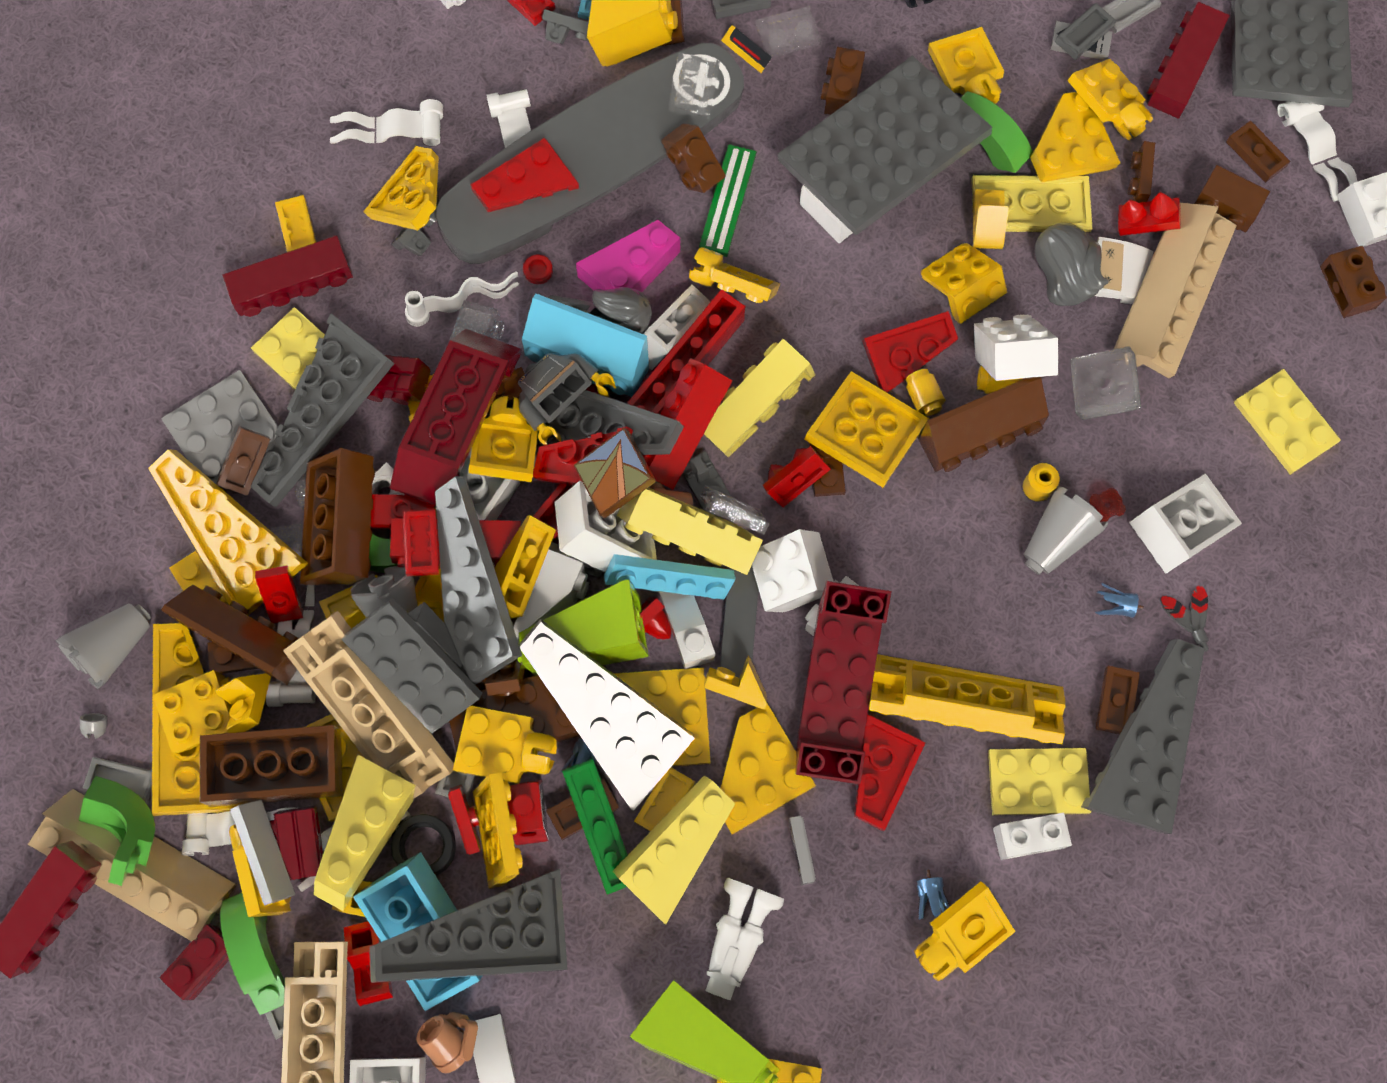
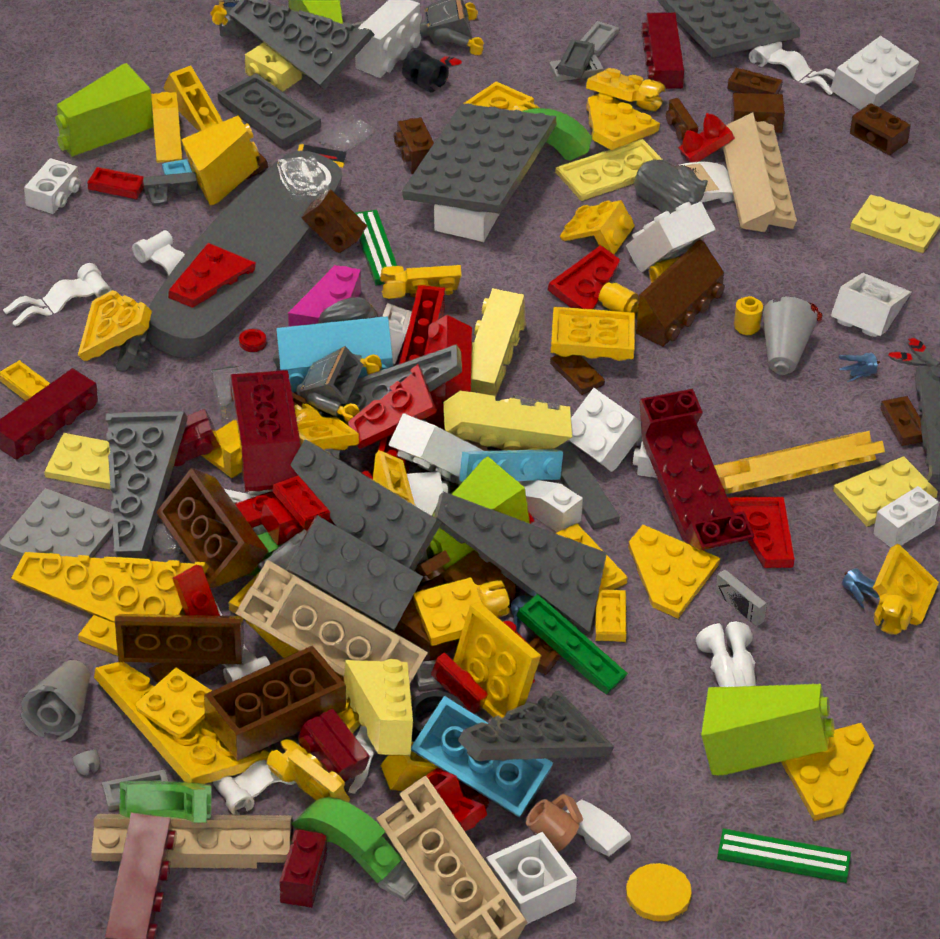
camera: 30 degrees left, 30 degrees down
yellow slope [215,673,271,733] -> none
reddish brown plate [216,426,271,496] -> none
light grey tile [230,800,295,906] -> none
white flag [405,272,519,327] -> none
tile [574,428,656,518] -> none
light yellow wedge [612,776,735,925] -> none
yellow slope [704,656,767,710] -> none
red tile [763,446,831,508] -> none
yellow slope [973,189,1008,249] -> none
clear brick [1070,346,1141,420] -> none

